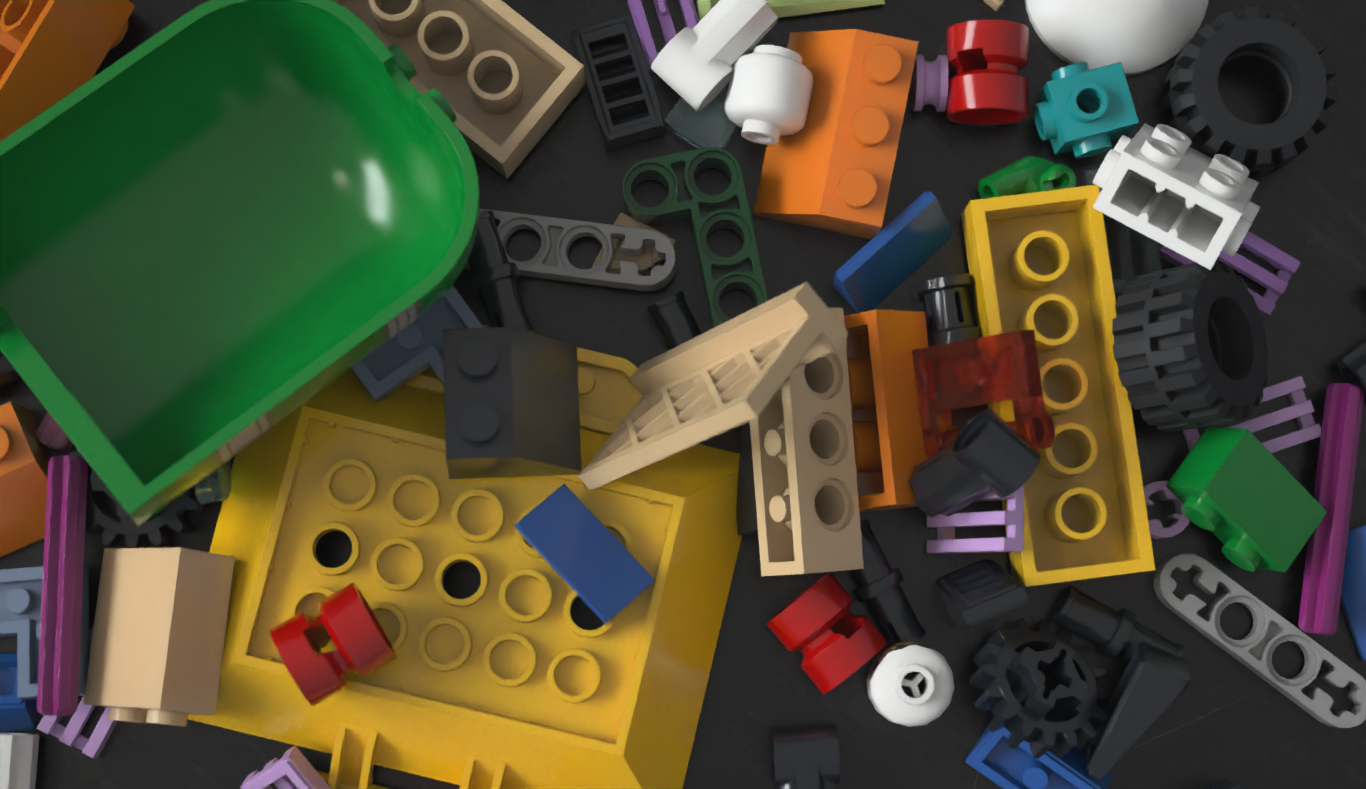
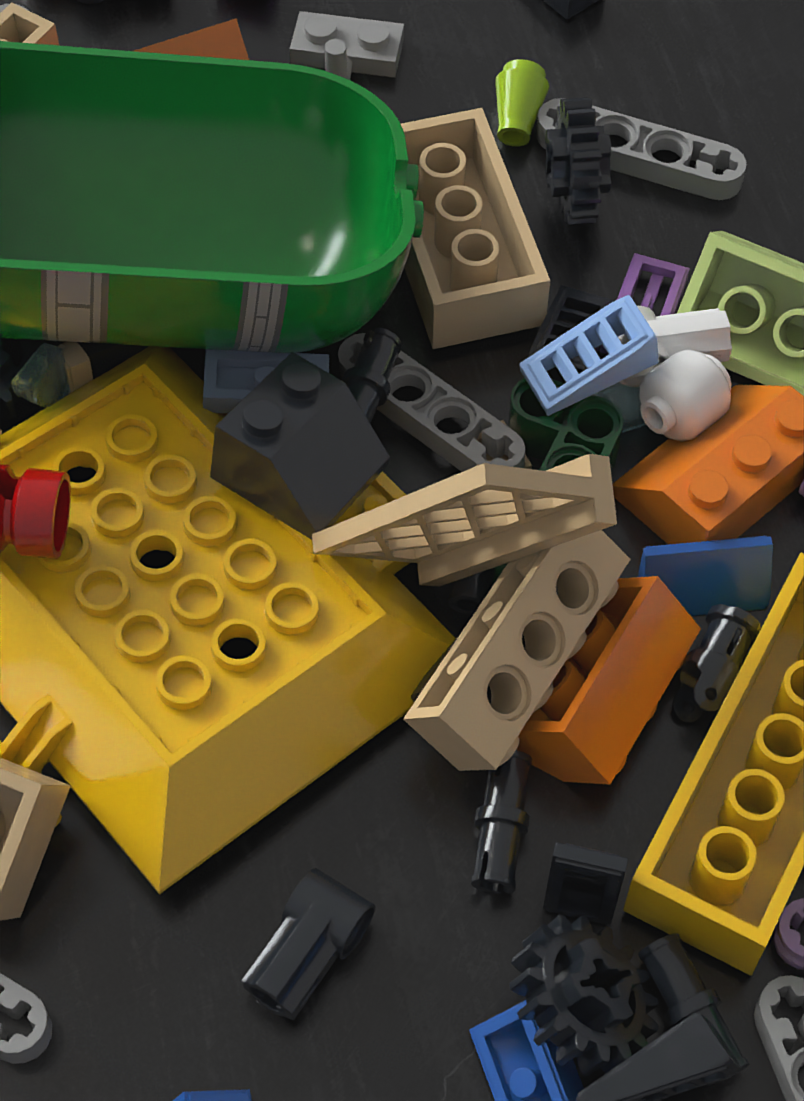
camera: 40 degrees right, 25 degrees down
blue slope [514,484,655,626] -> none
red wheel [766,572,888,695] -> none
white head [866,642,954,727] -> none
black piece [908,409,1041,518] -> none
clear red plate [912,330,1055,458] -> none
lavender tile [926,485,1024,554] -> none
none -> light blue slope [519,295,659,416]

